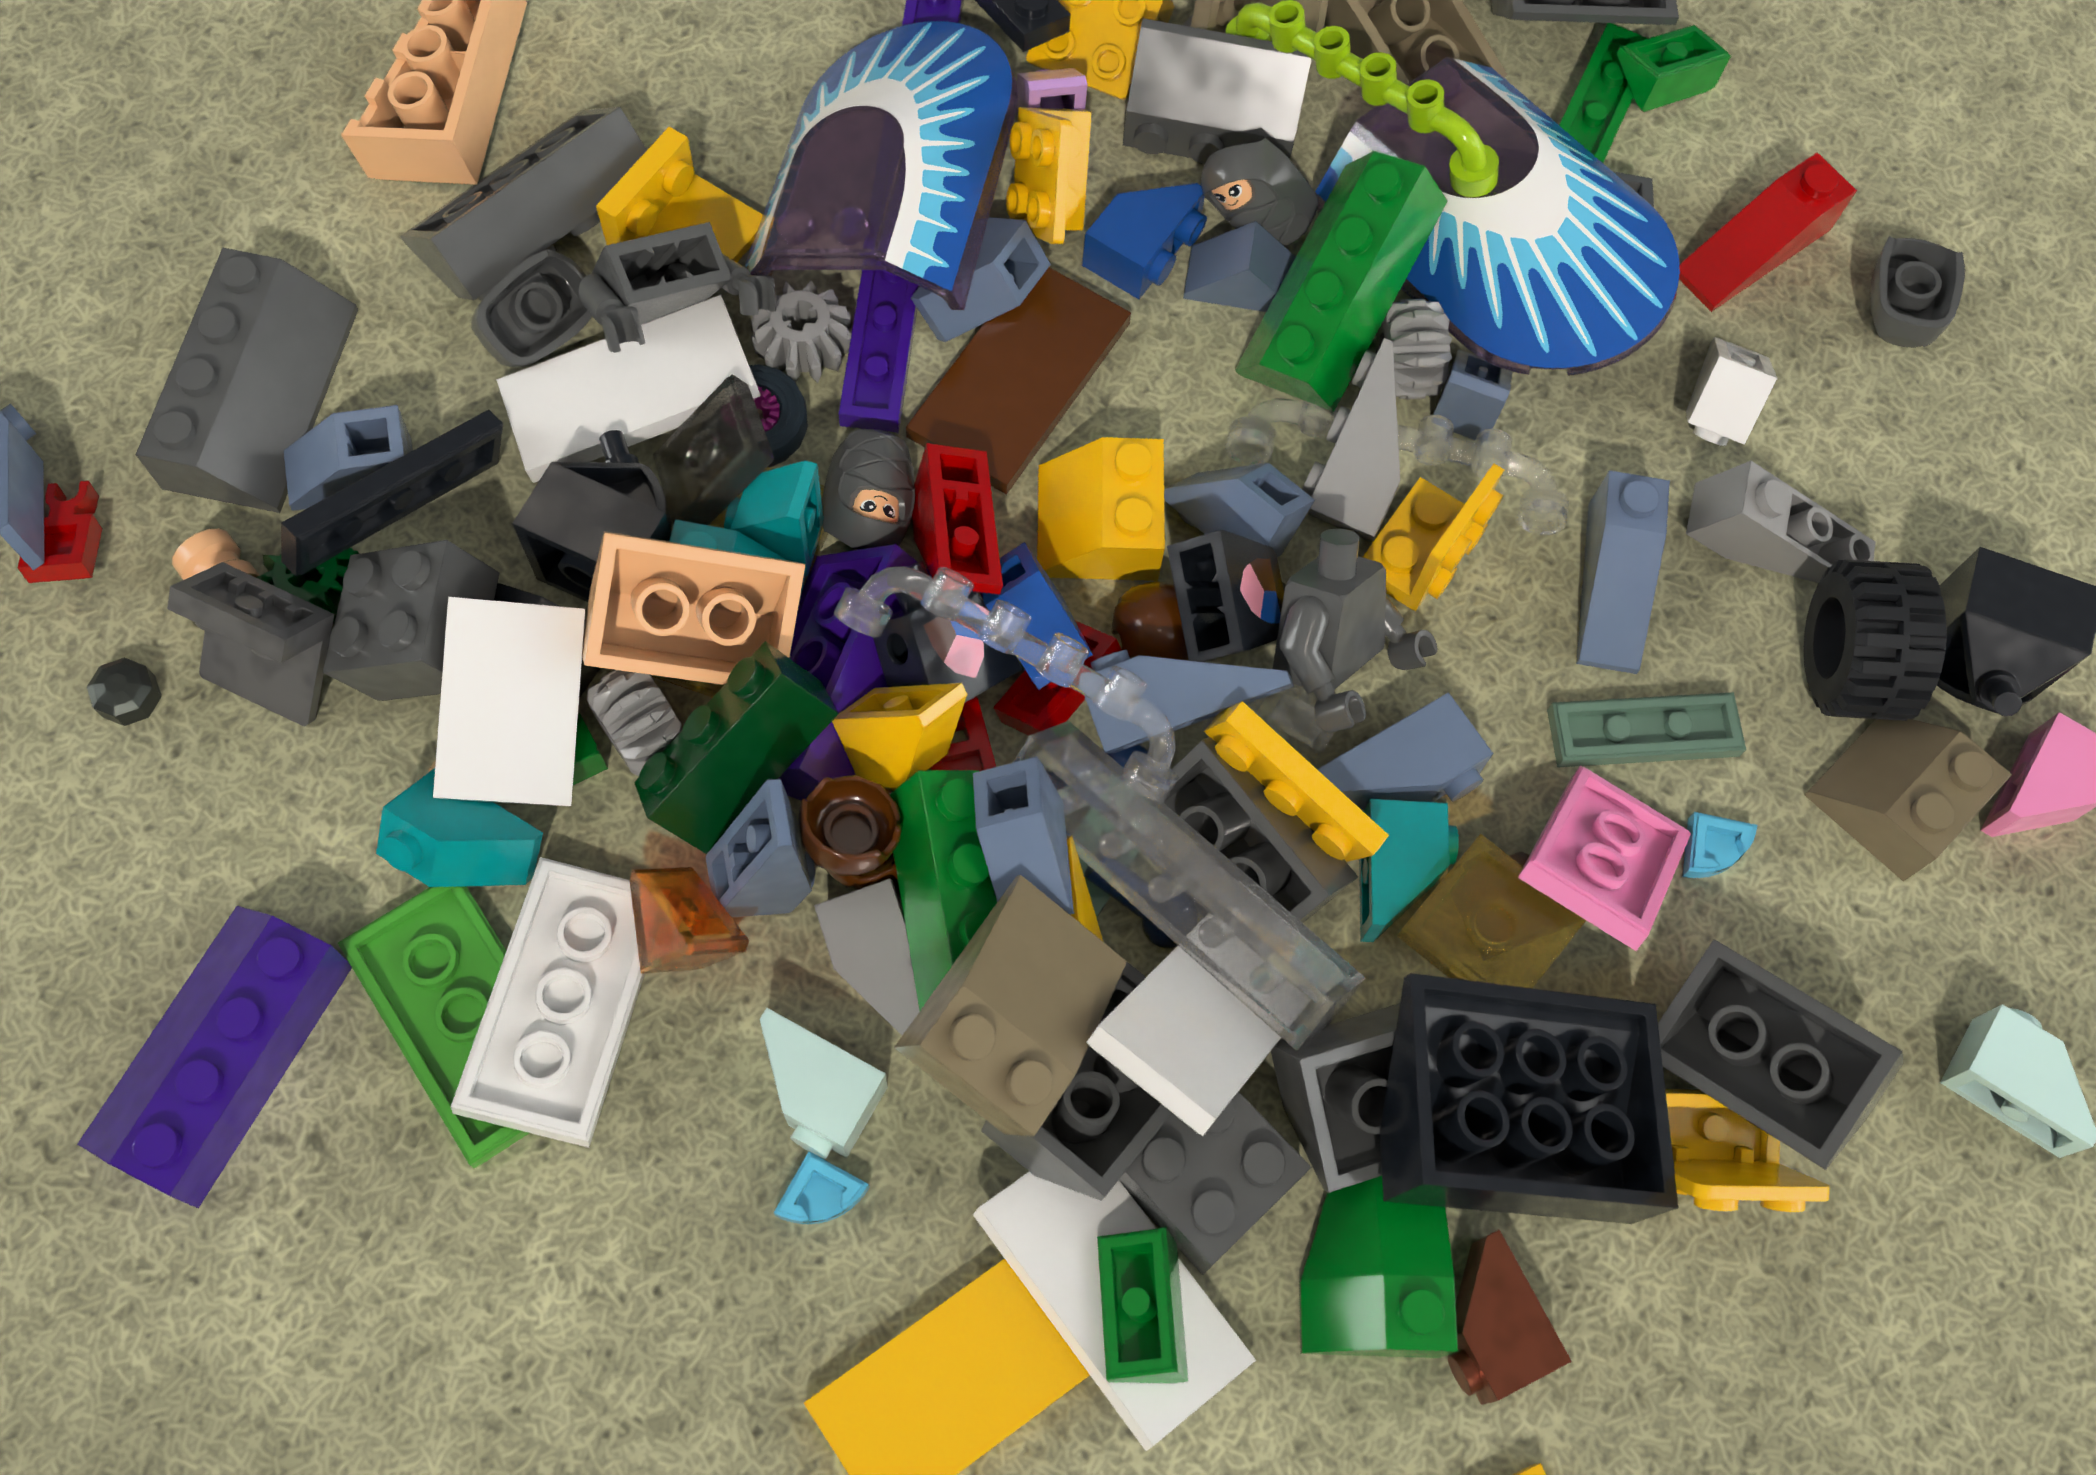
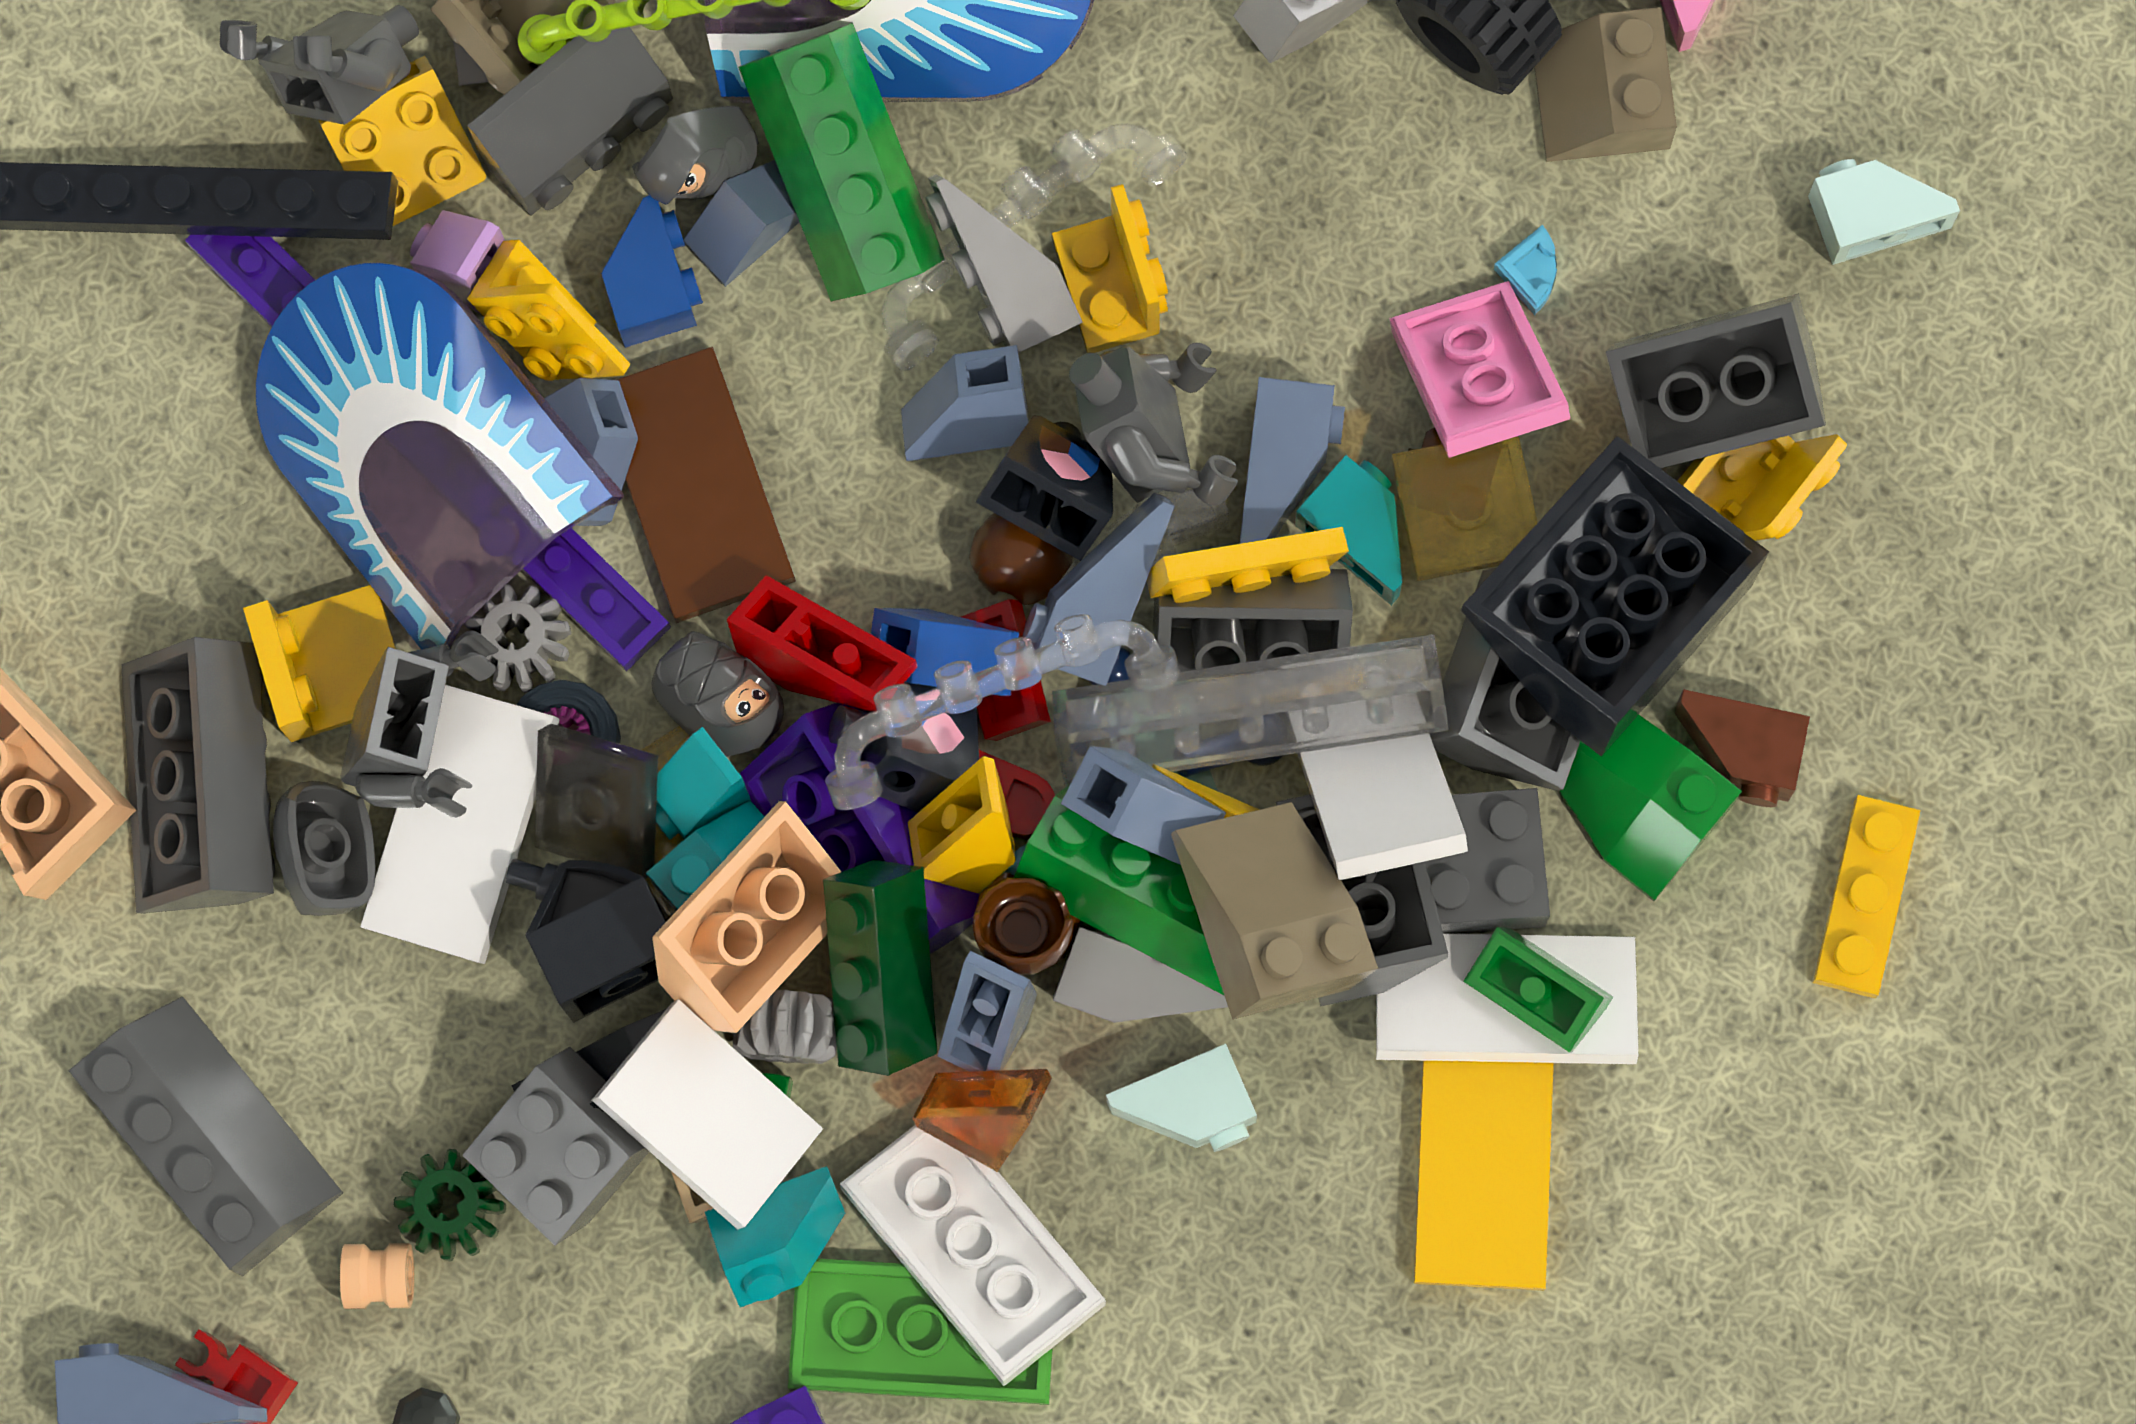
camera: 40 degrees left, 10 degrees up
flat silver bracket [167,562,334,726] -> none
black tile [281,409,503,577] -> none
sand blue slope [284,405,413,511] -> none
medium azure tile [774,1152,870,1224] -> none
yellow slope [1037,437,1165,581] -> none
light grey gear [1373,299,1452,400] -> none
sand blue slope [1430,349,1513,444] -> none
sand green tile [1547,692,1746,767] -> none
sand blue slope [1576,470,1670,674] -> none

